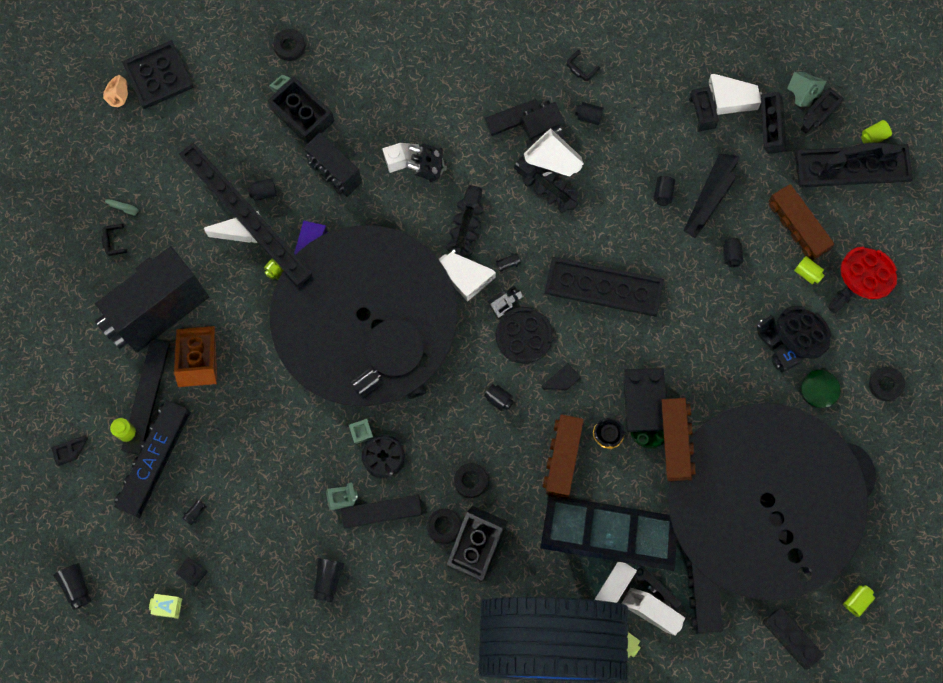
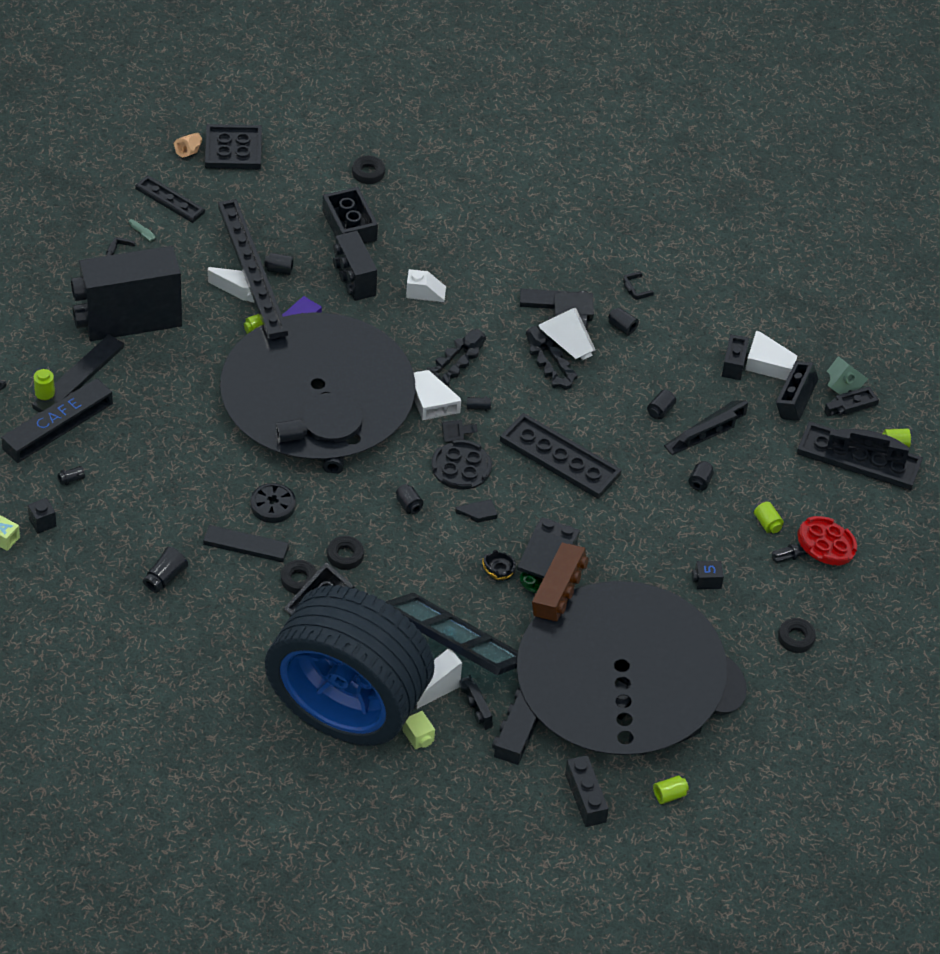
camera: 15 degrees right, 25 degrees down
dark orange slope [174,326,217,387] -> none
sand green bracket [326,483,358,510] -> none
sand green plate [349,419,373,444] -> none
black piece [406,143,447,182] -> none
reddish brown brick [543,415,584,498] -> none
white slope [621,588,685,636] -> none
black bracket [757,315,783,350] -> none
reddish brown brick [769,184,834,261] -> none
black tile [777,306,832,359] -> none
dark green dish [801,370,840,408] -> none
none -> black tile [135,175,205,223]

